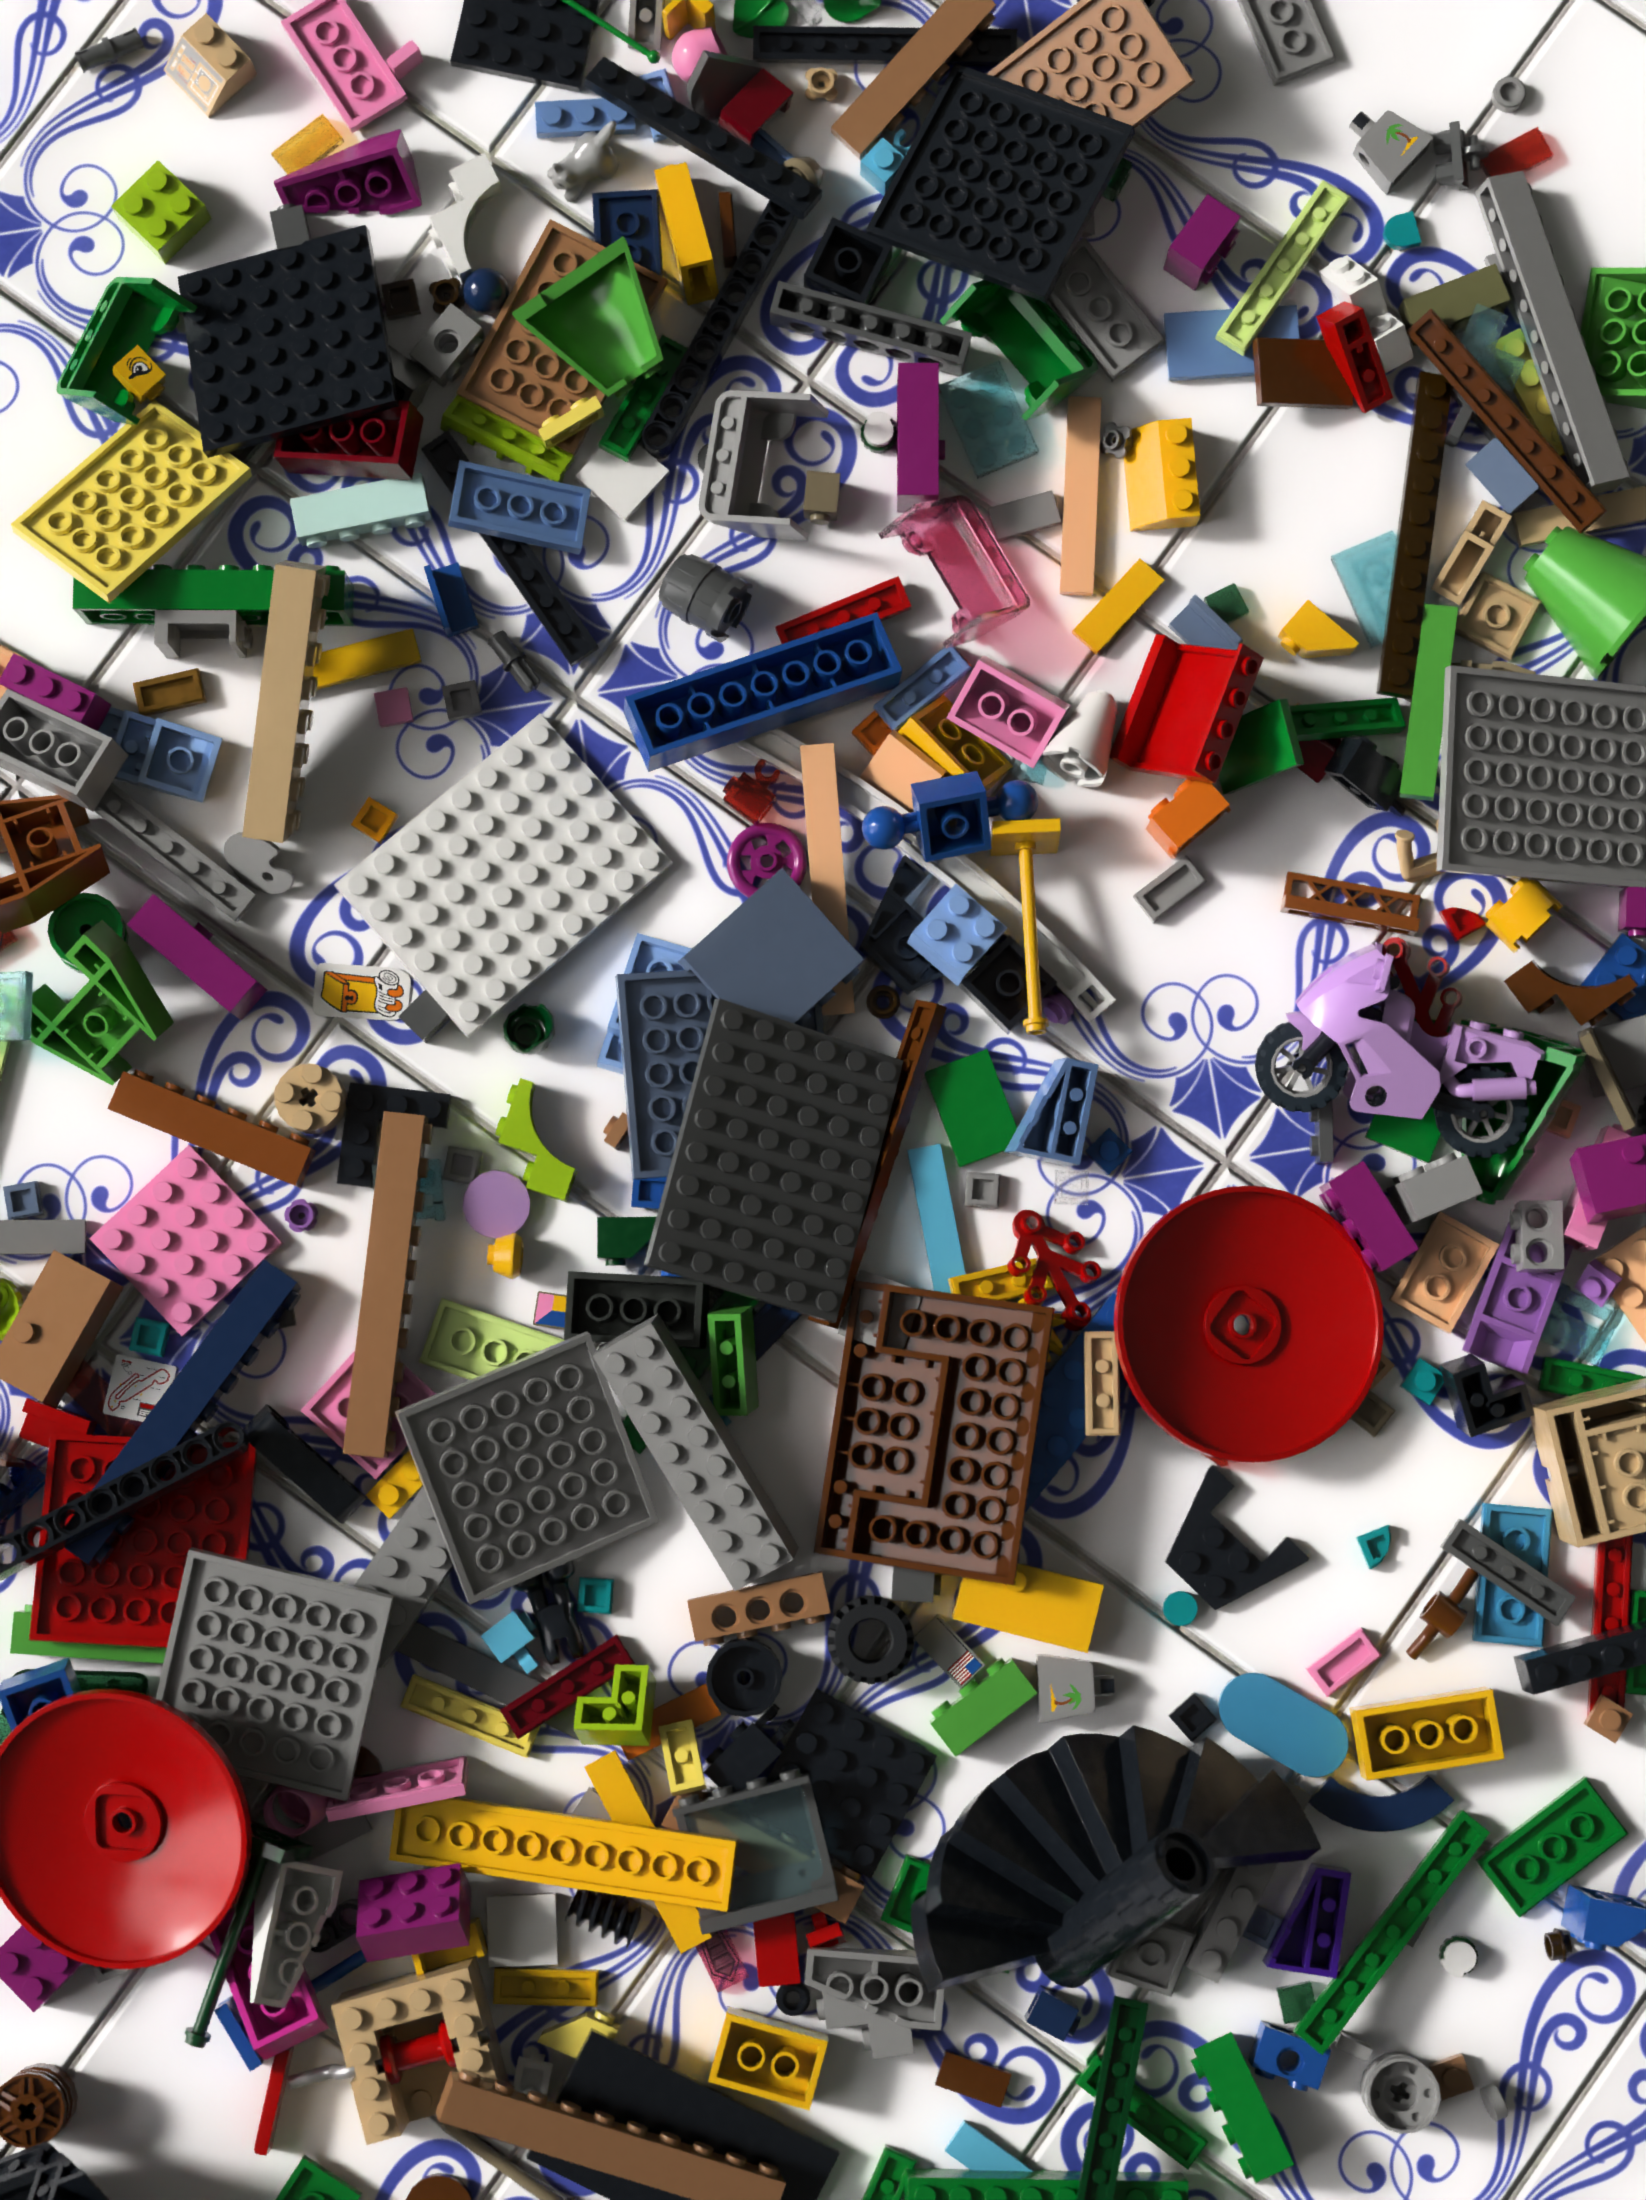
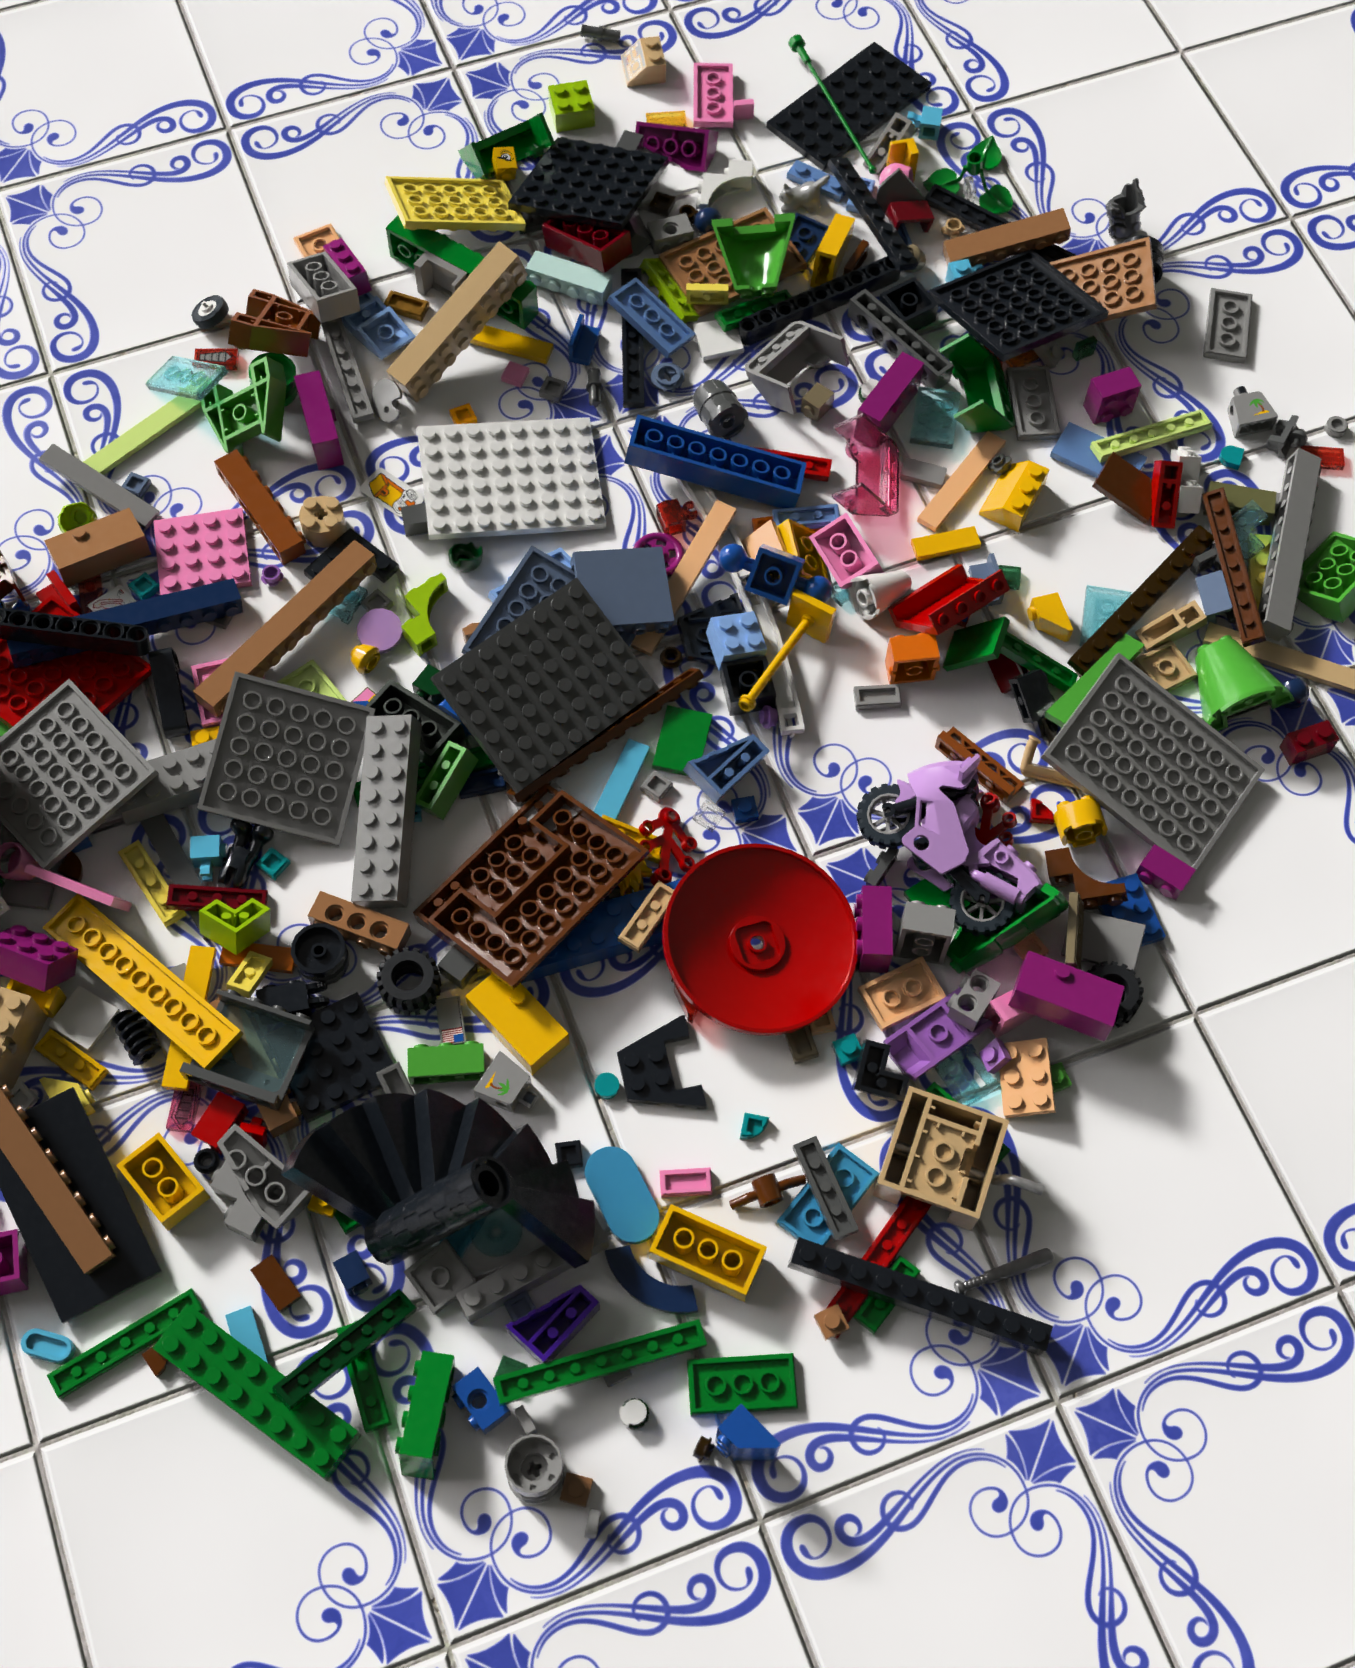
camera: 30 degrees right, 20 degrees down
none -> light grey tile [376,1062,415,1095]
none -> sand blue gear [651,362,685,393]

